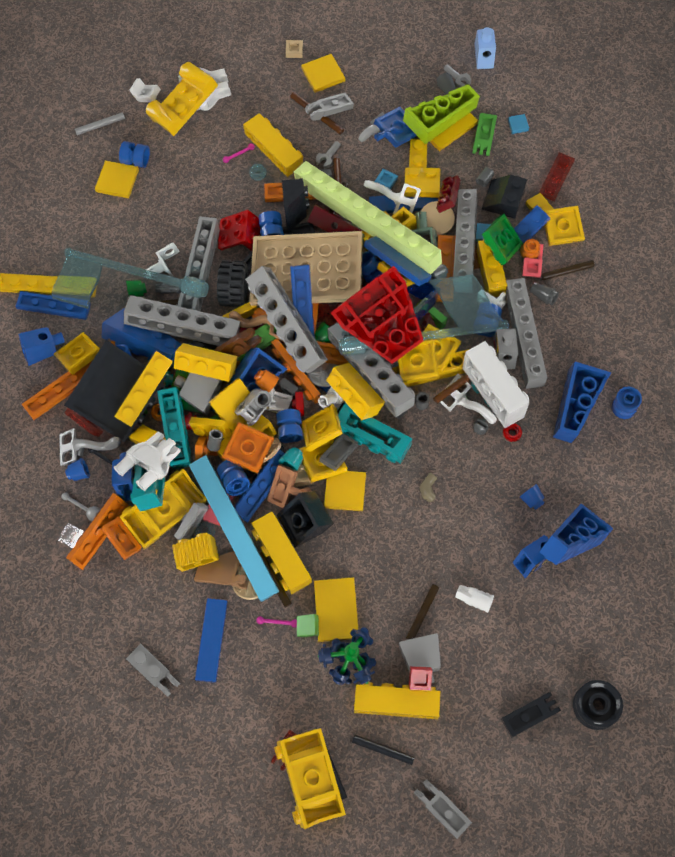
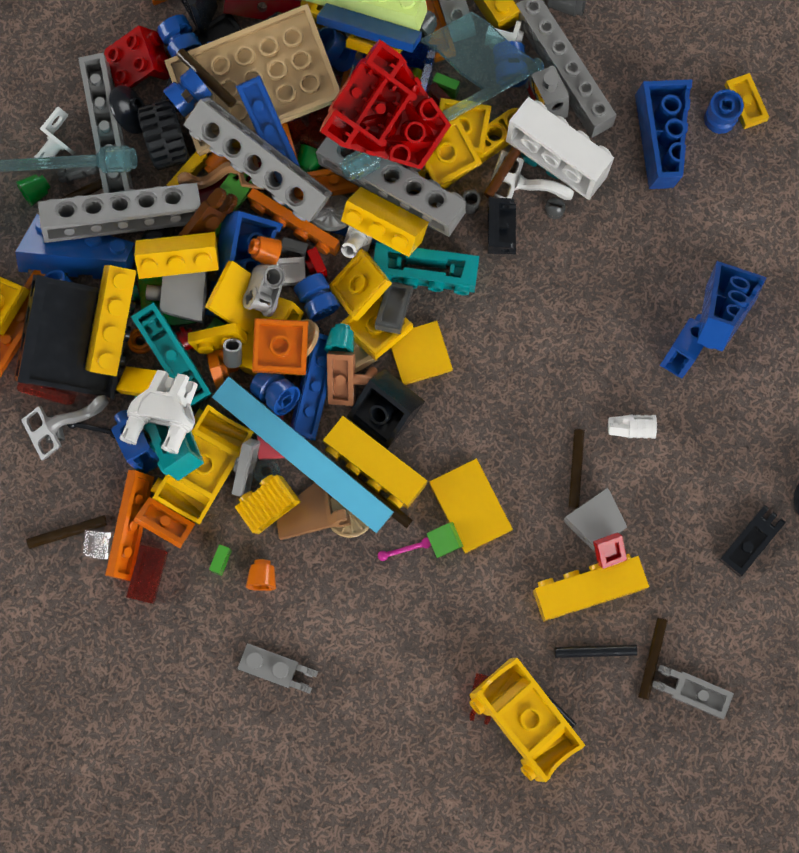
camera: 25 degrees left, 10 degrees up
light grey hinge [61,493,101,522] -> none
blue hat [65,458,90,481] -> none
blue tile [195,598,228,683] -> none
dark blue plant [318,627,377,685] -> none
dark tan arm [420,473,437,502] -> none
red plate [503,423,522,442] -> none
blue hat [520,484,545,510] -> none
none -> dark brown bar [26,515,108,549]
none -> black dish [109,85,145,134]
none -> clear red plate [126,545,168,604]
none -> blue wheel [163,68,213,118]
none -> dark brown bar [176,48,237,108]
none -> bright green tile [209,544,232,576]
none -> orange hat [246,559,276,591]
none -> black hinge [488,197,516,254]
none -> dark brown bar [638,618,668,700]
none -> yellow plate [724,73,769,129]

